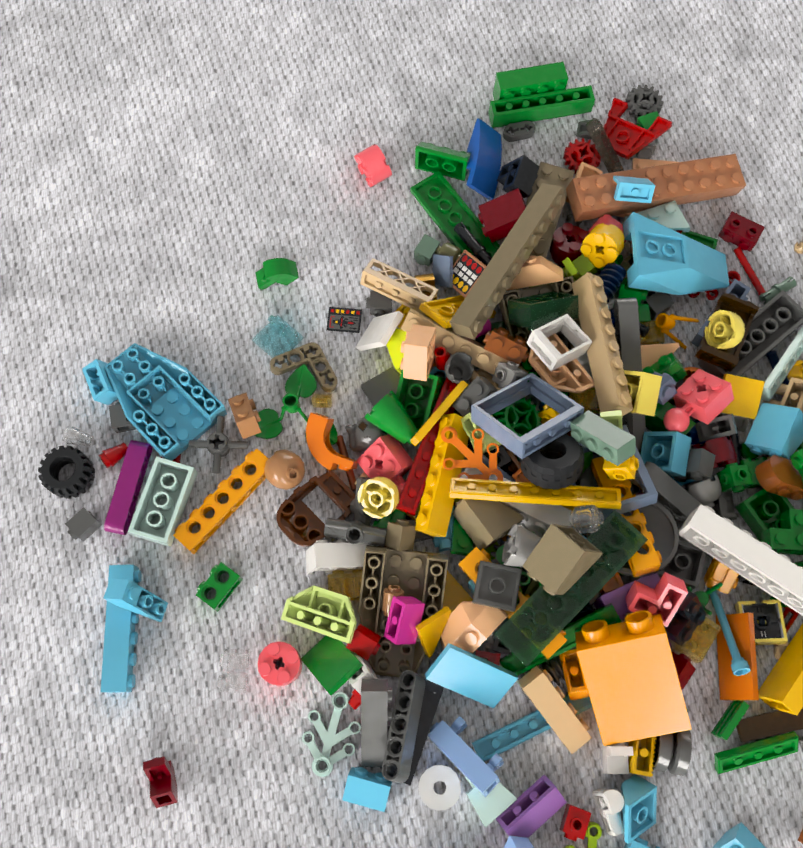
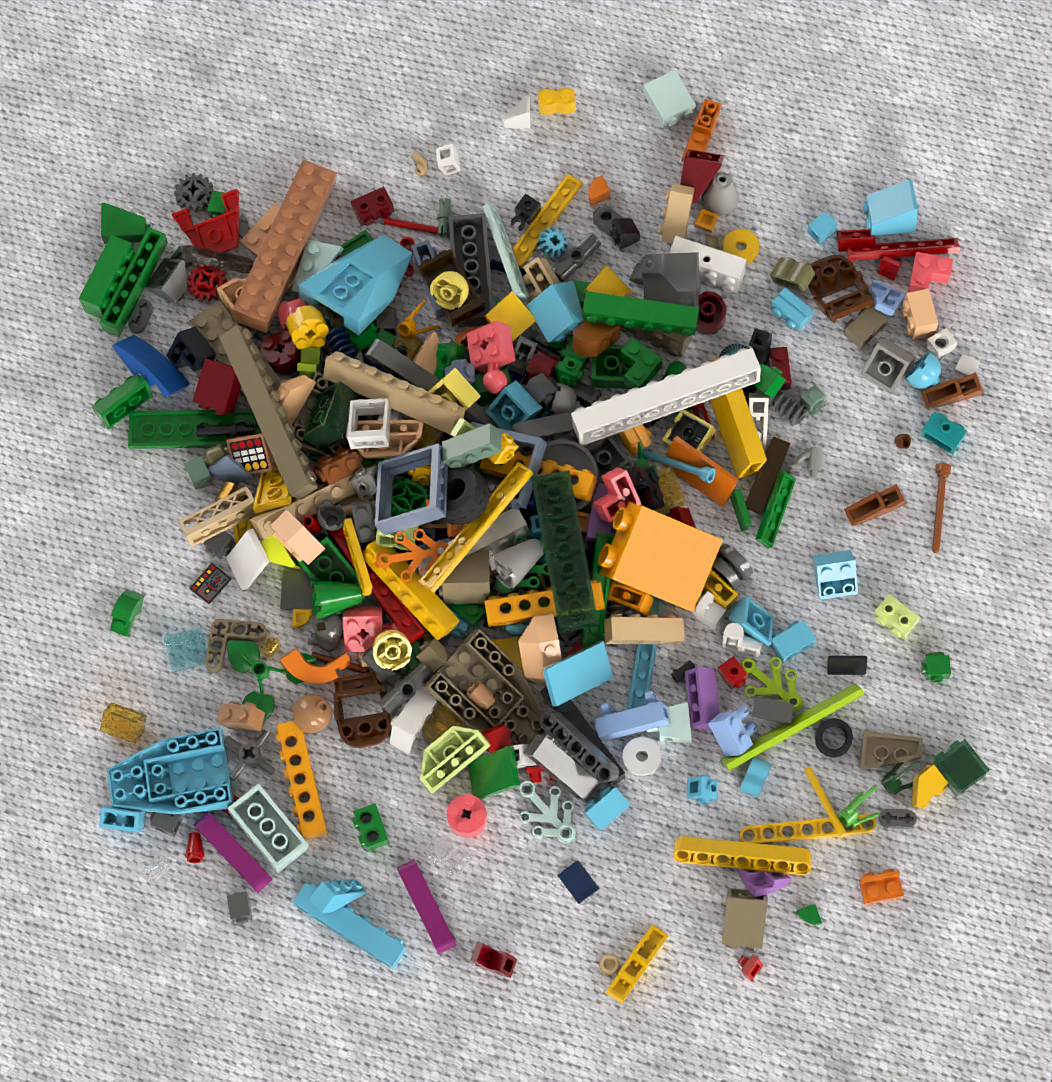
camera: 50 degrees left, 0 degrees up
black tyre [38,445,95,499] -> none
coral brick [354,144,392,187] -> none
dark pink brick [384,596,425,645] -> none
yellow tile [415,606,452,658] -> none
dark grey tile [472,560,522,612] -> none
dark tan slope [522,524,603,595] -> none
clear head [569,505,604,534] -> none
medium azure panel [613,176,656,203] -> none
none -> clear yellow brick [100,702,147,744]
none -> green slope [101,203,151,244]
none -> dark grey slope [145,258,187,303]
none -> yellow tile [292,609,313,629]
none -> magenta beam [396,859,457,954]
none -> dark blue piece [558,861,600,904]
none -> black pin [671,660,696,683]

